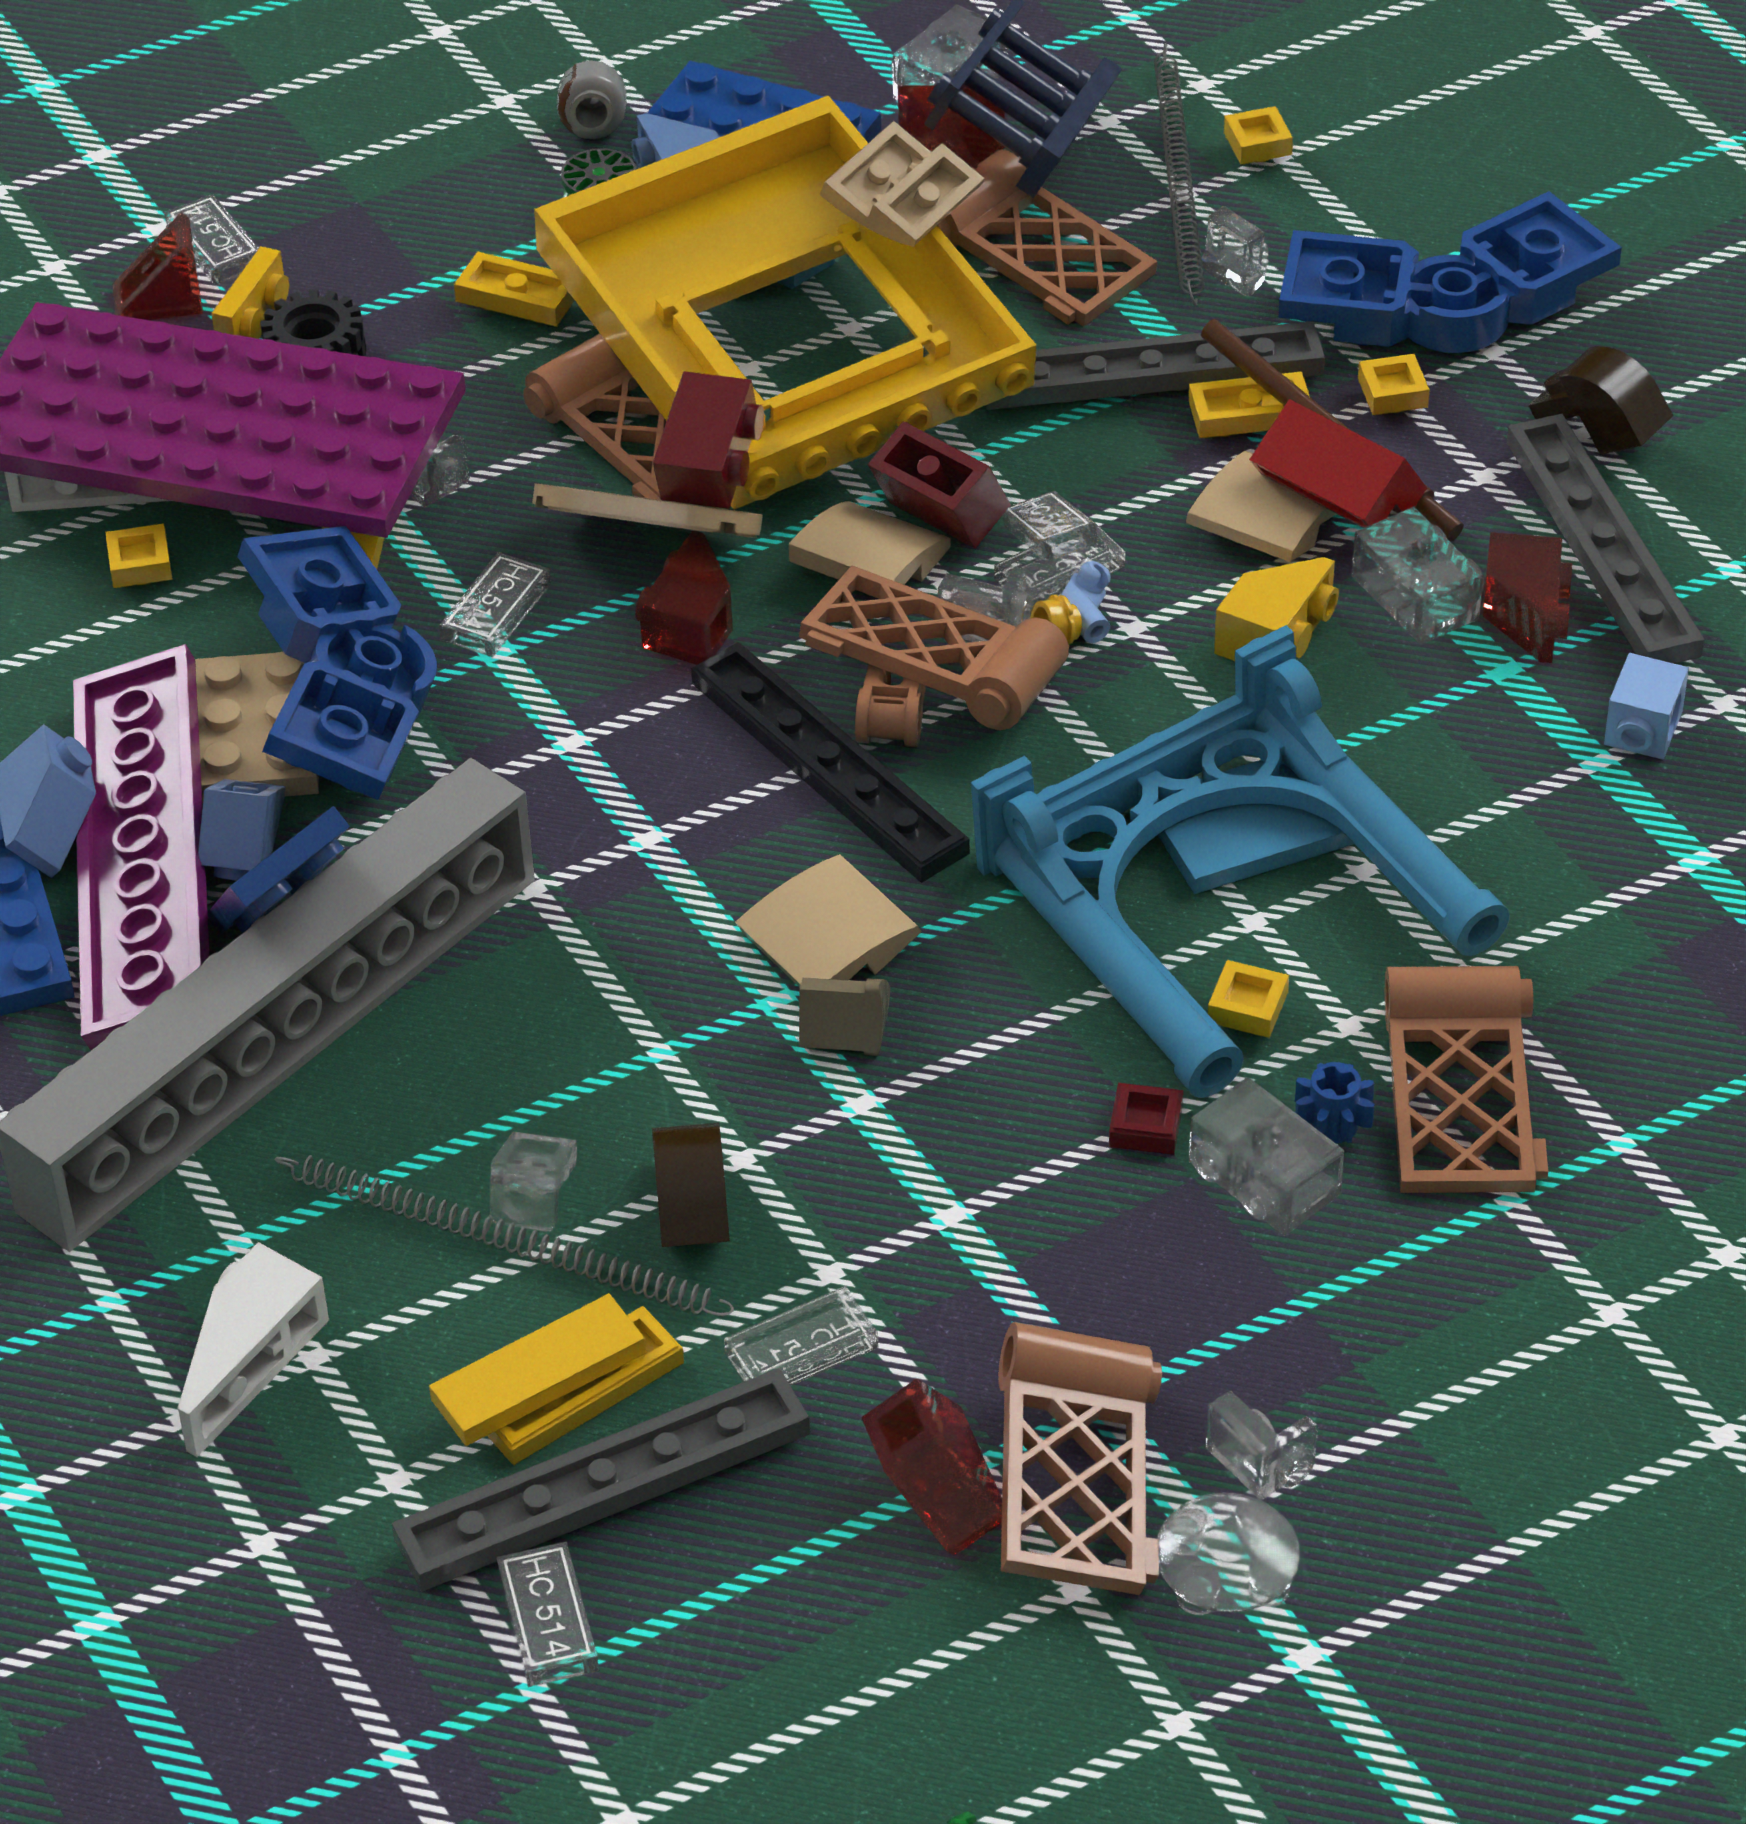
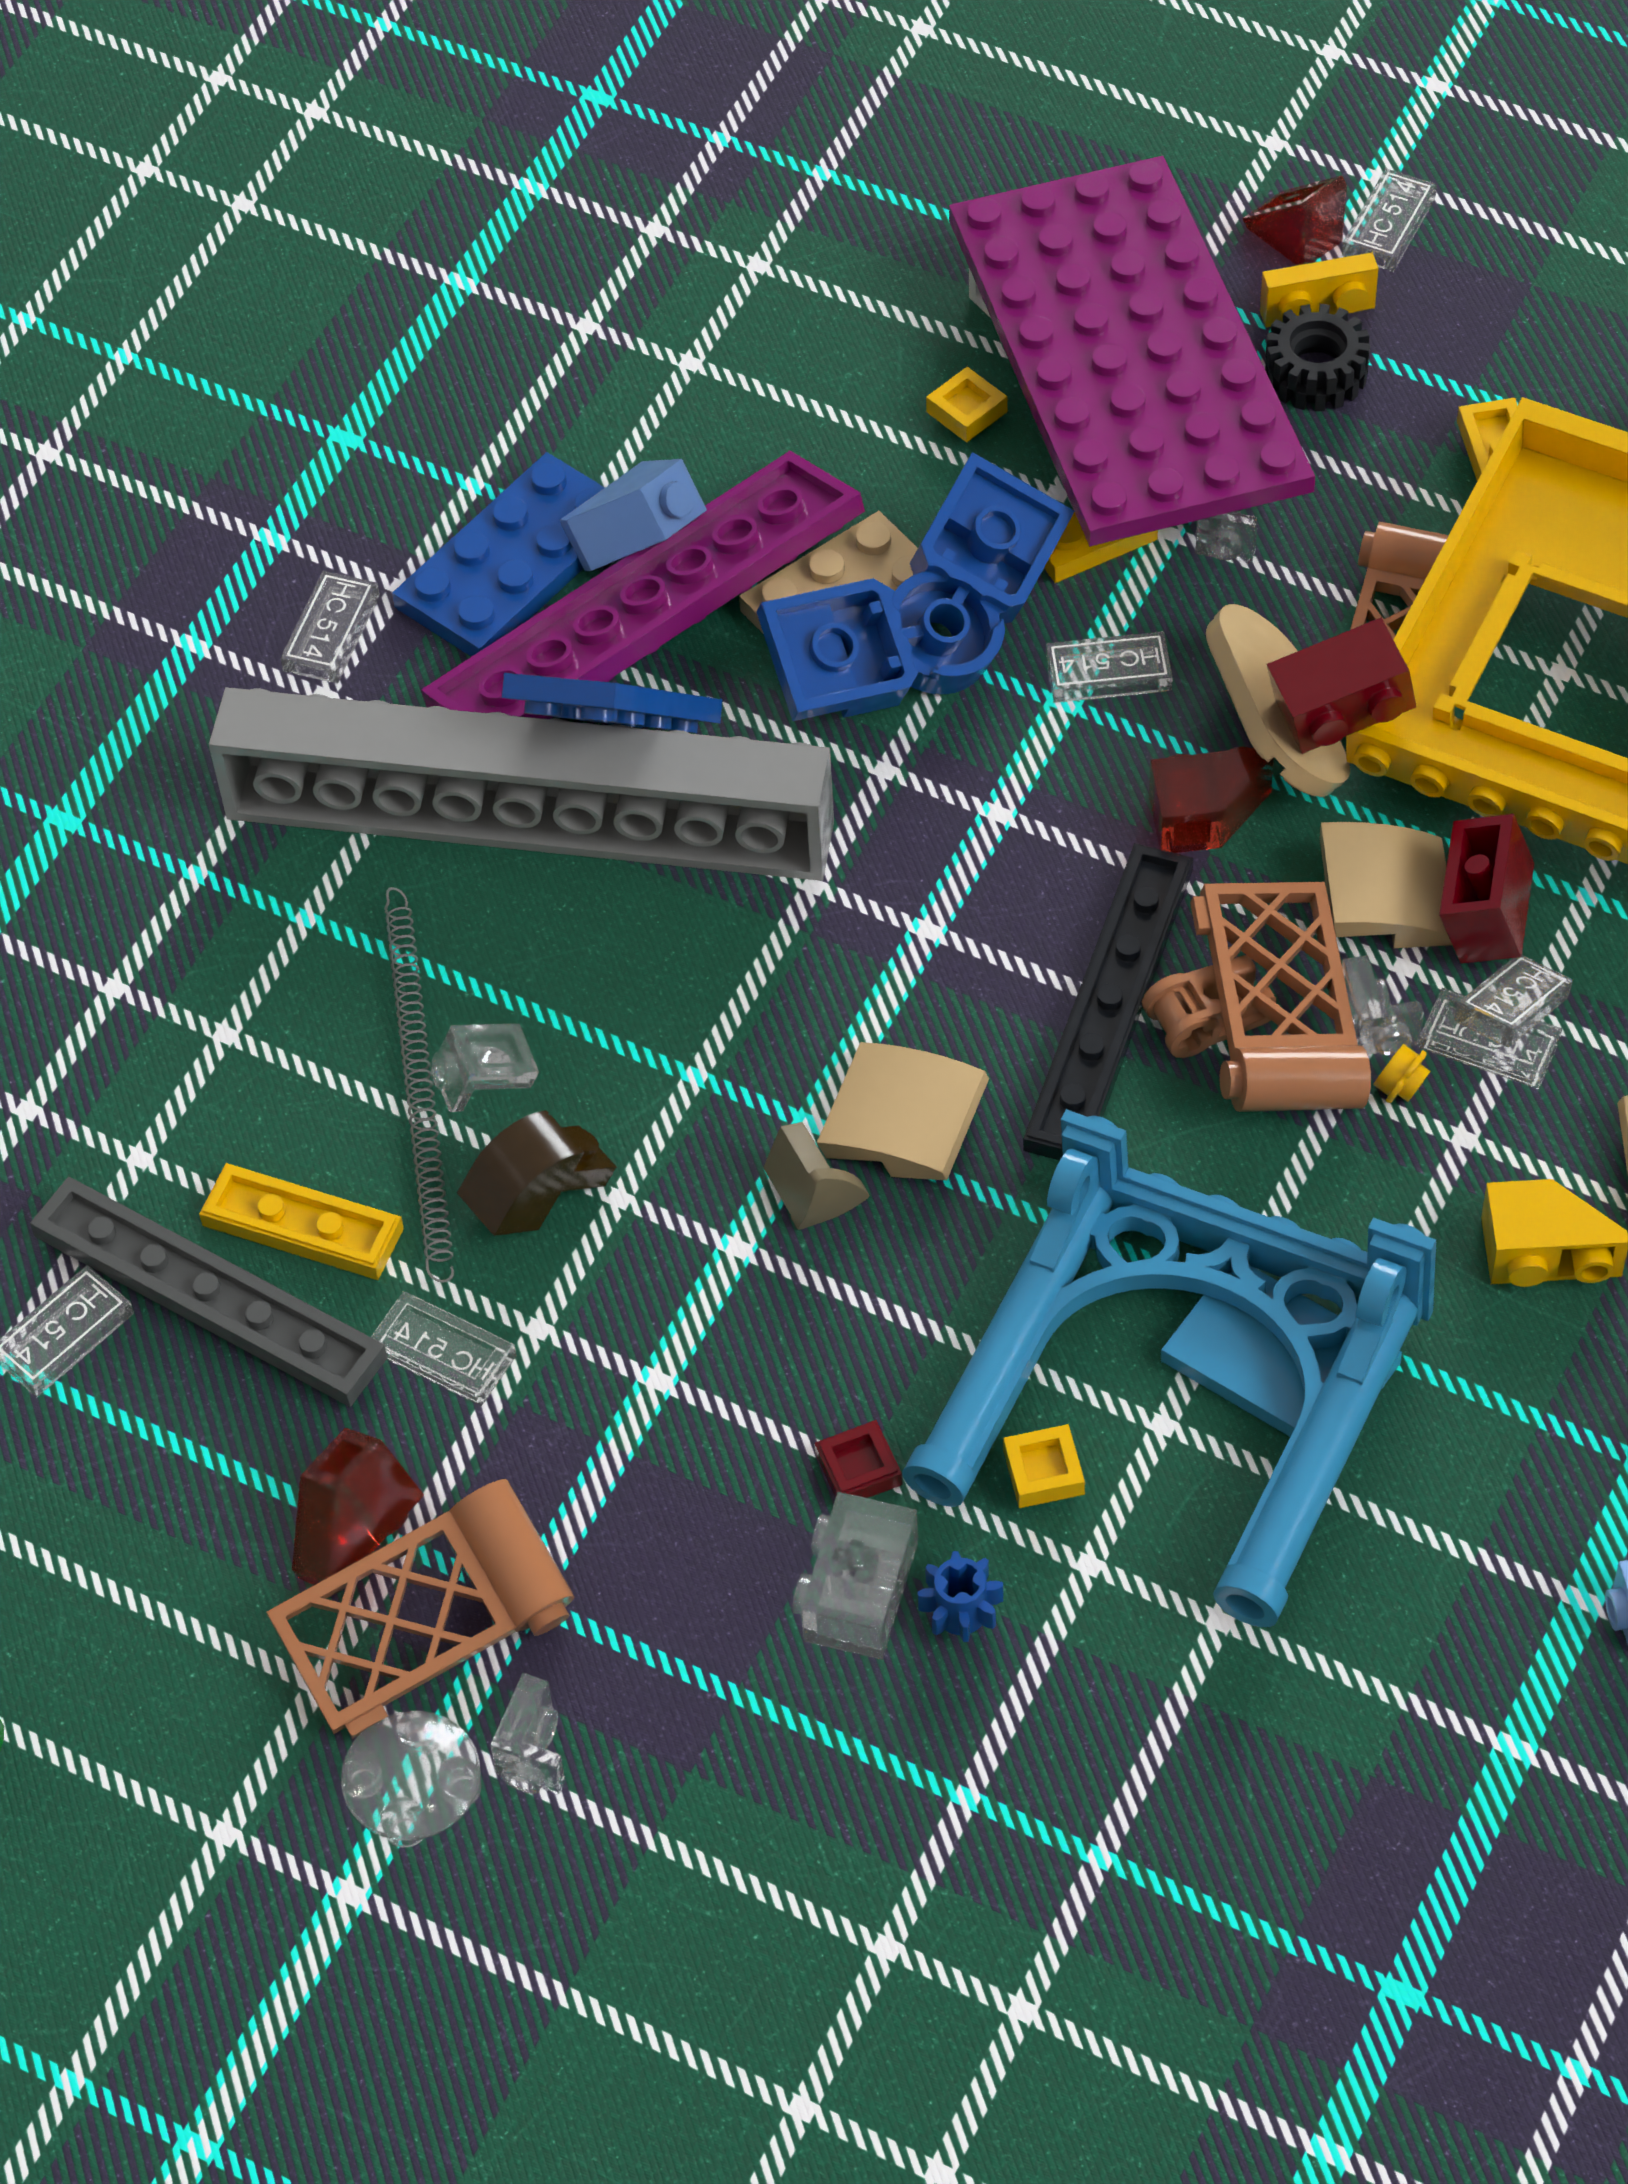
camera: 60 degrees right, 10 degrees up
white slope [178,1242,329,1457] -> none
medium blue slope [198,779,286,880] -> none
yellow tile [429,1293,646,1446] -> none
light blue arm [1061,561,1111,643] -> none
nougat piece [1384,966,1549,1193] -> none

